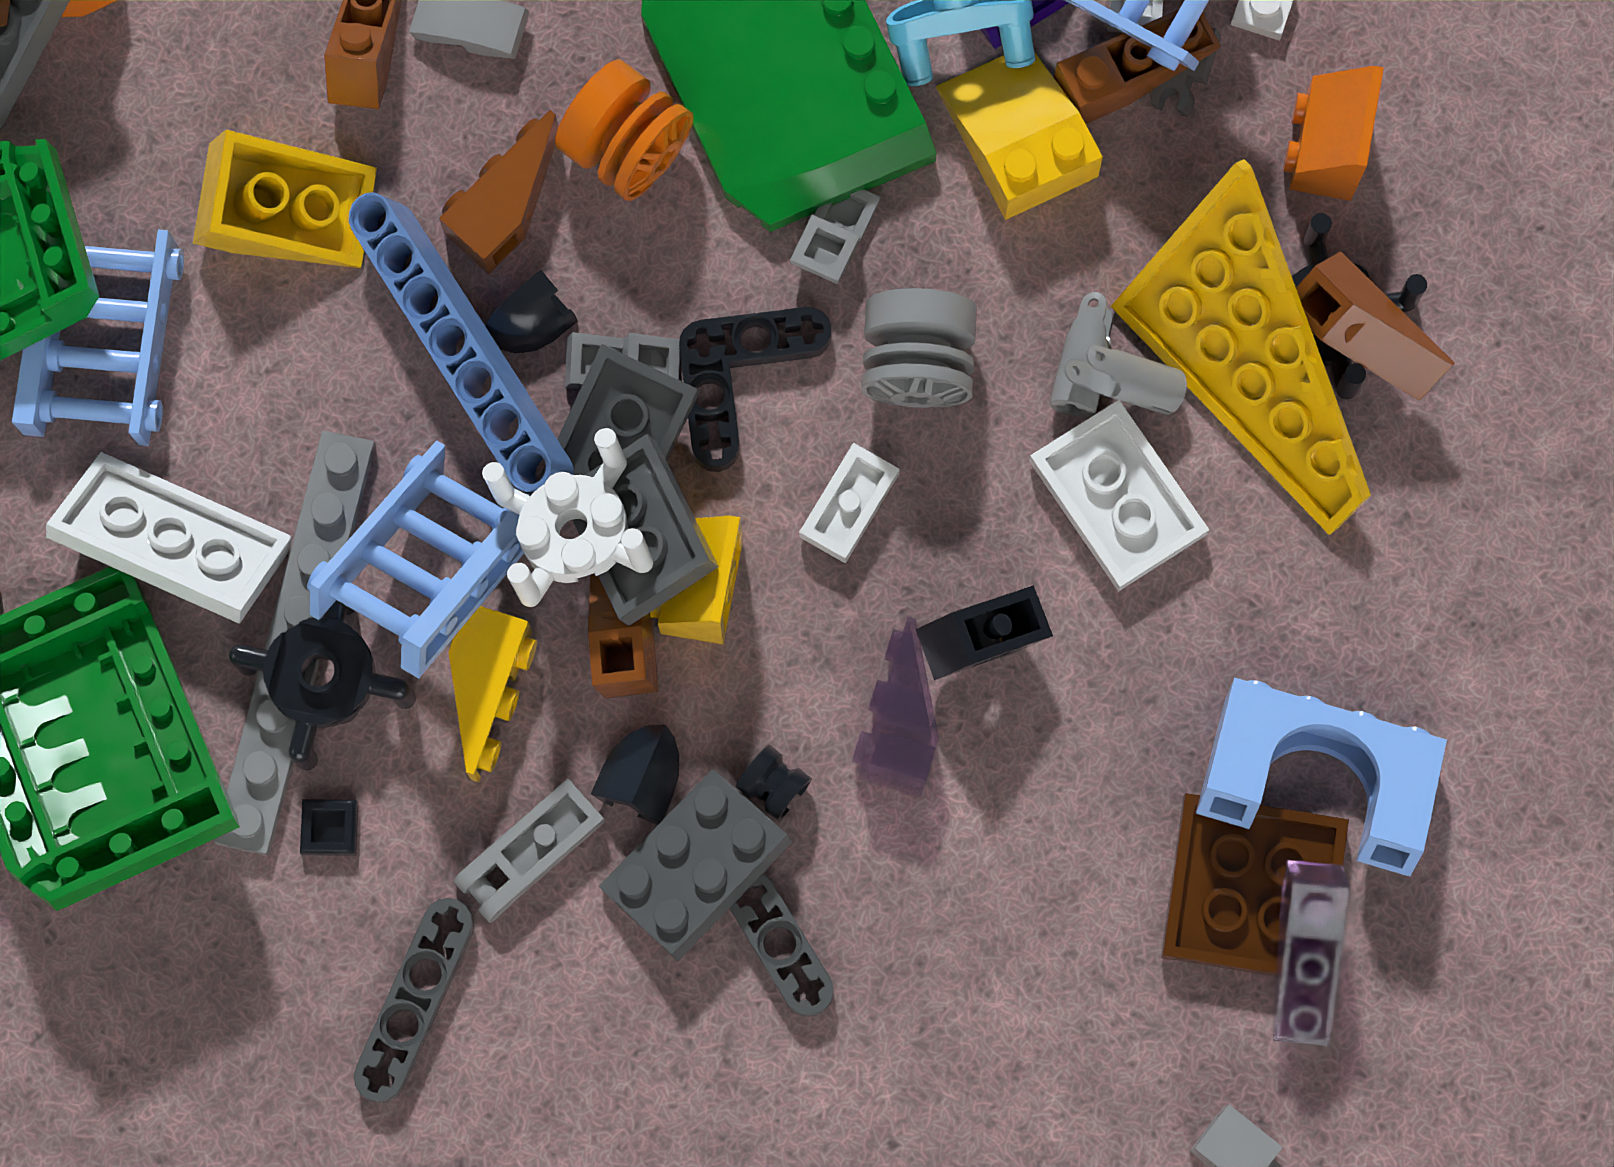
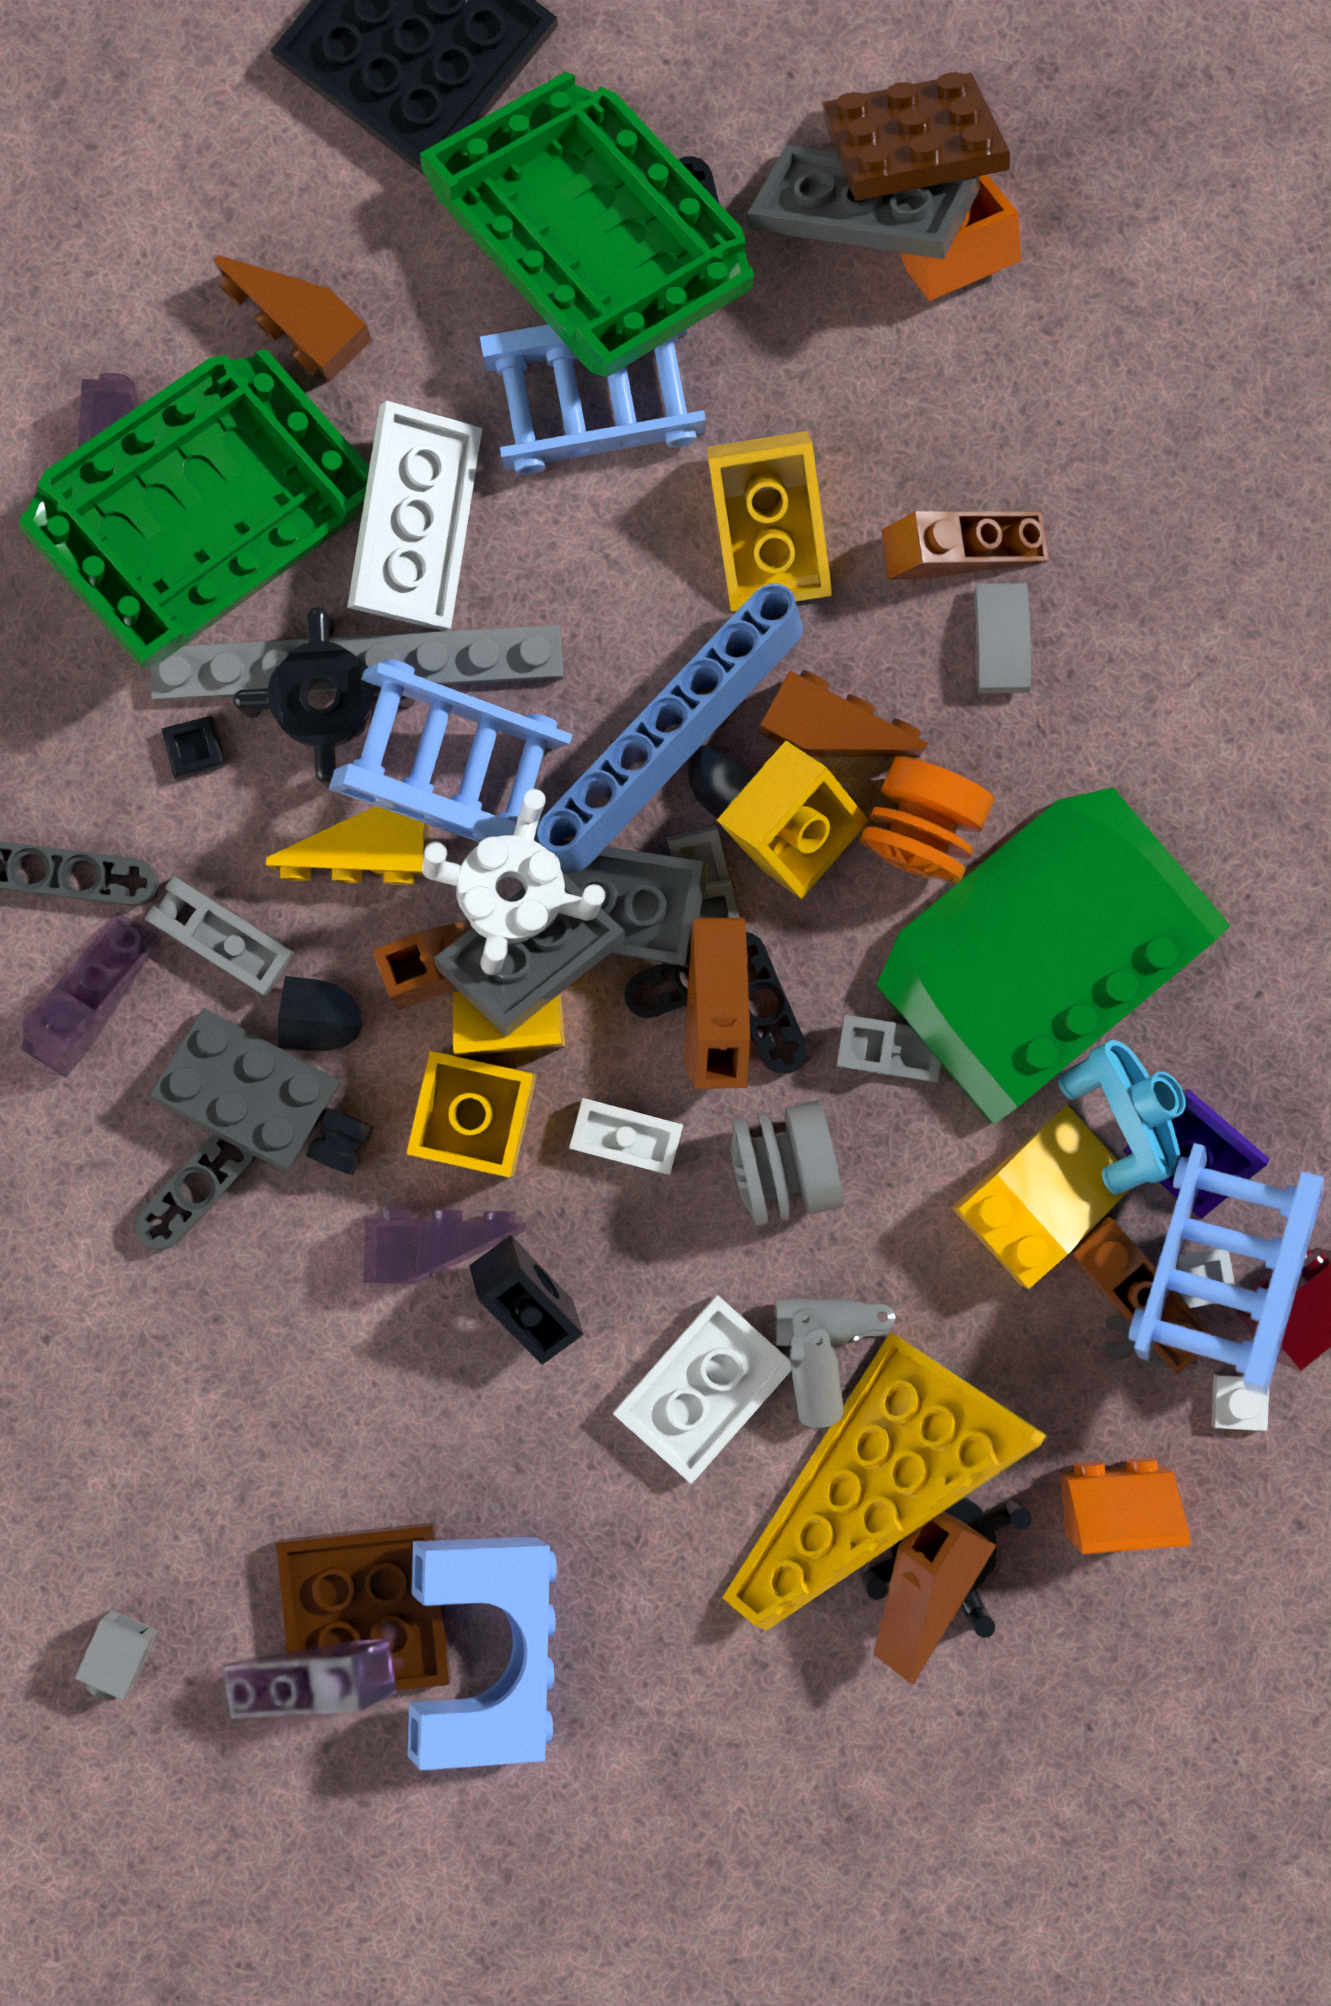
camera: 75 degrees right, 10 degrees up
none -> clear purple slope [23,912,161,1078]
none -> yellow brick [406,1051,537,1178]
none -> dark orange slope [683,917,750,1089]
none -> yellow brick [717,741,869,899]

